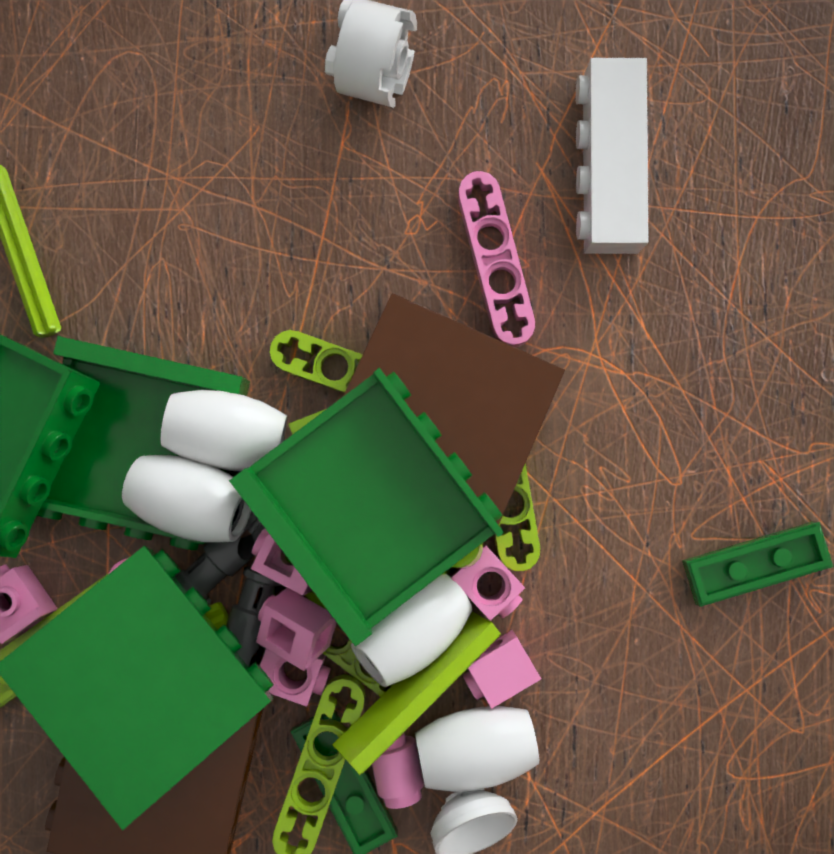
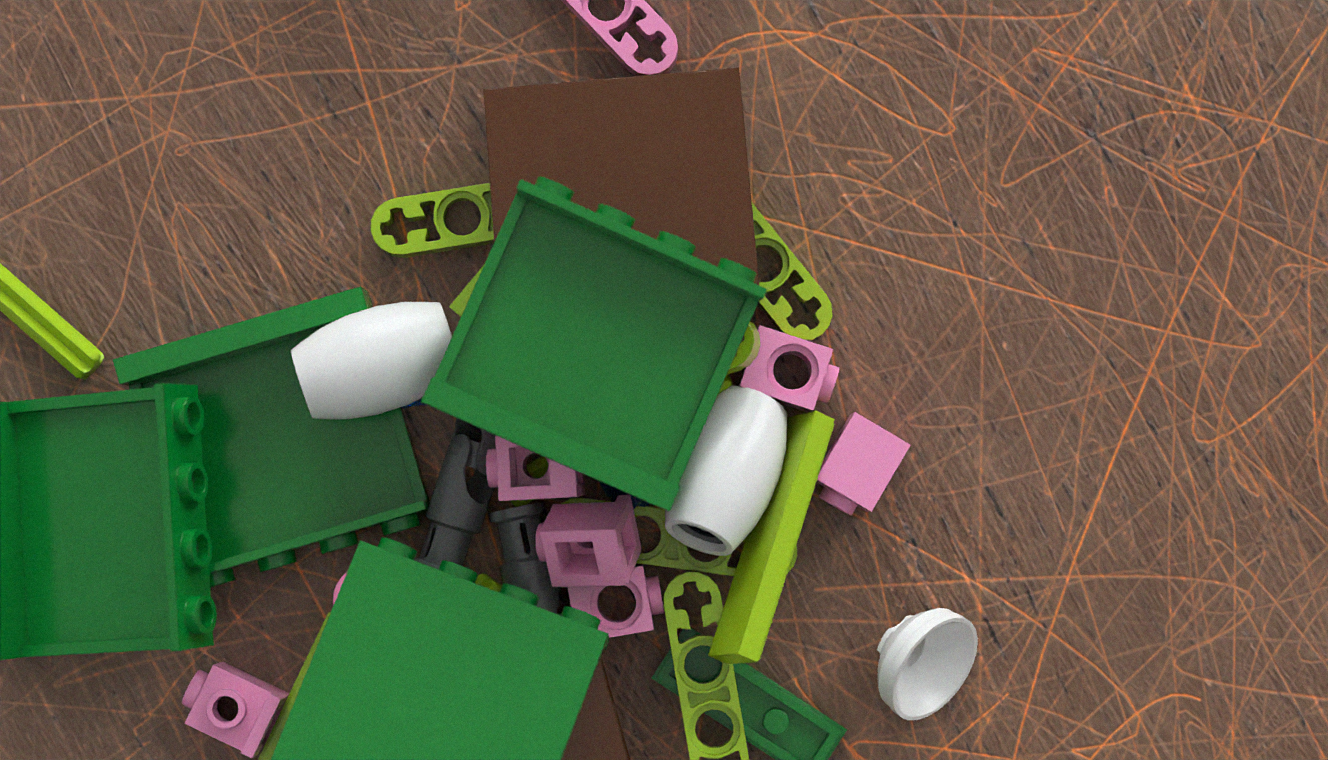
camera: 30 degrees left, 0 degrees up
white piece [122,455,251,542] -> none
bright pink brick [372,733,424,809] -> none
white piece [415,706,539,792] -> none
green tile [682,521,834,607] -> none

